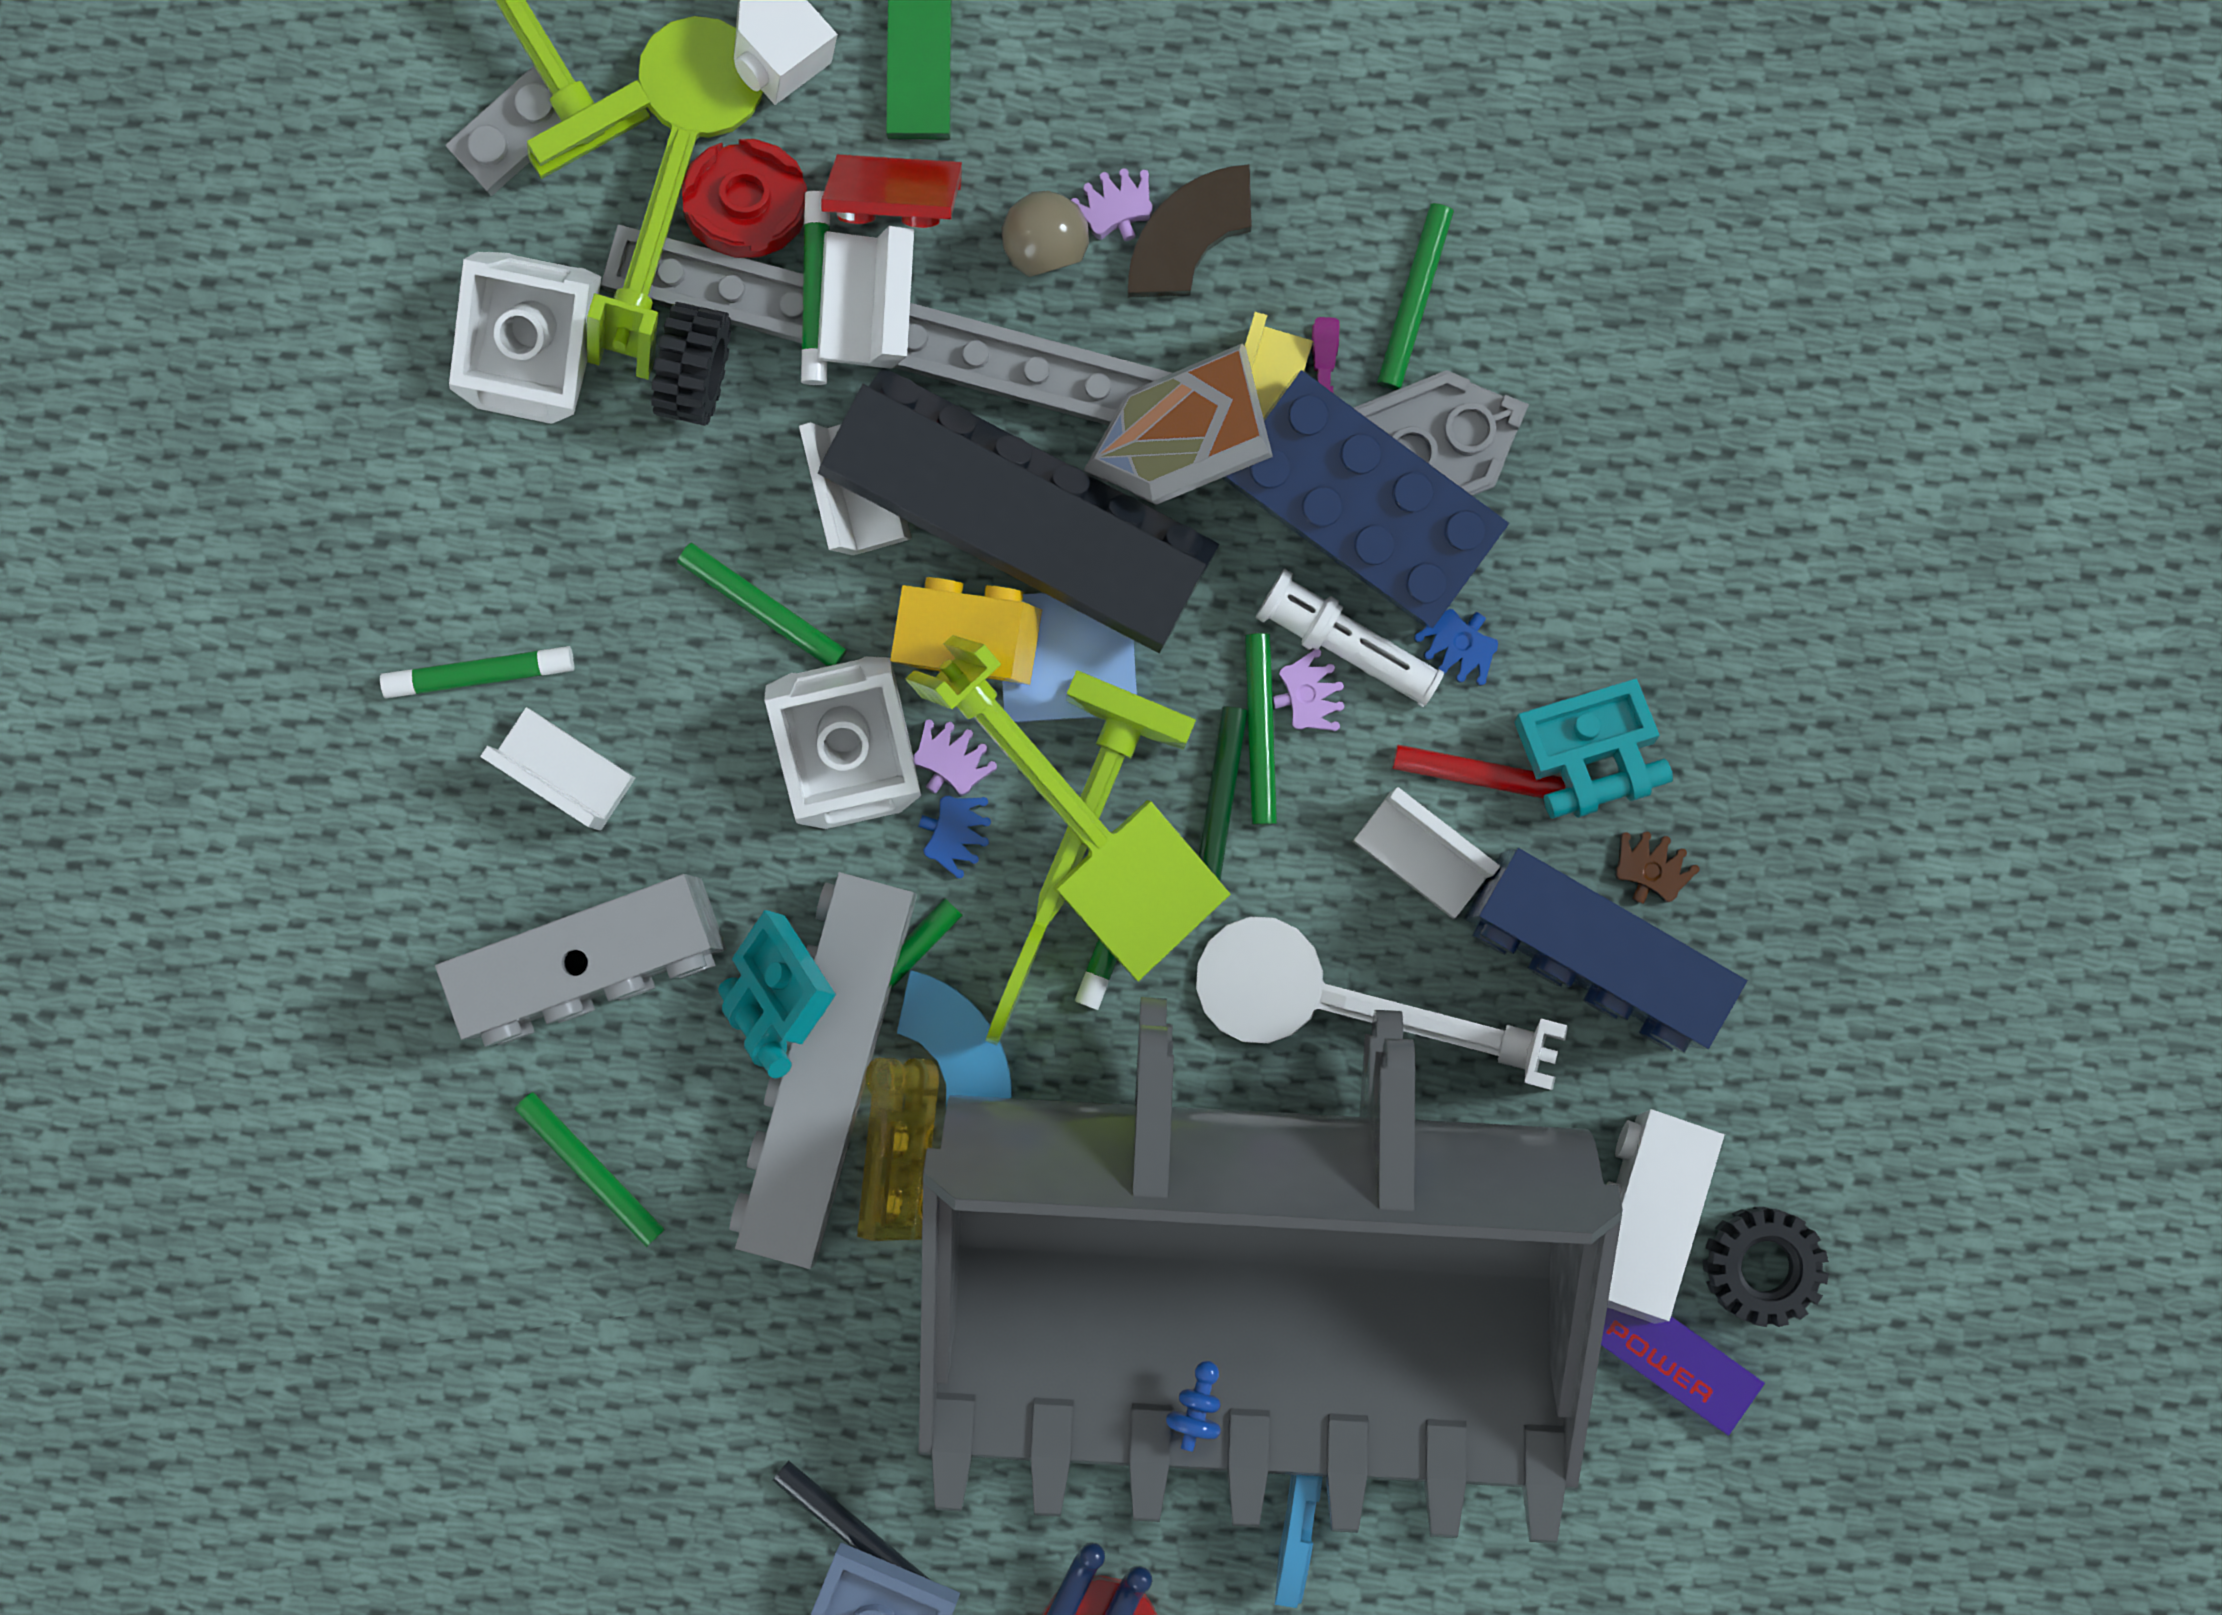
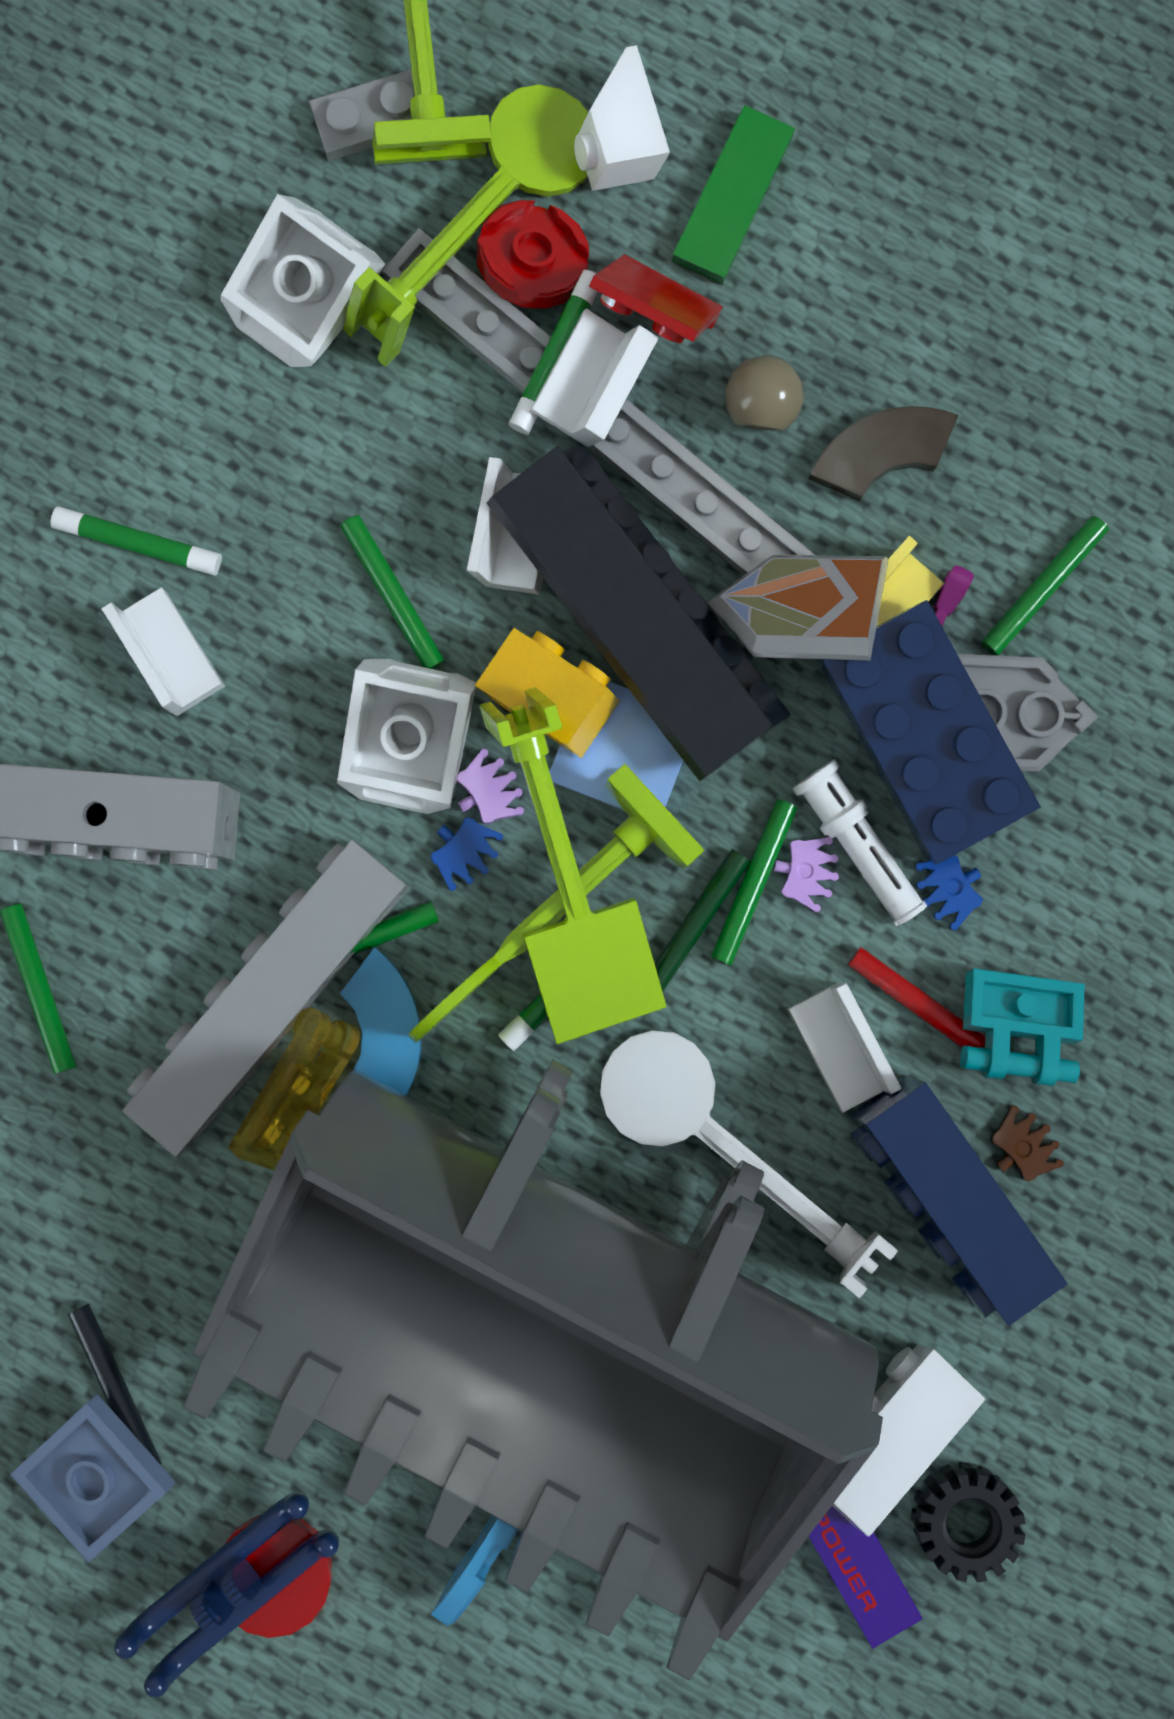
camera: 20 degrees right, 0 degrees up
black tyre [651,302,731,426] -> none
teal plate [718,910,836,1078] -> none
lavender piece [1071,169,1153,241] -> none
blue hair [1166,1361,1221,1452] -> none

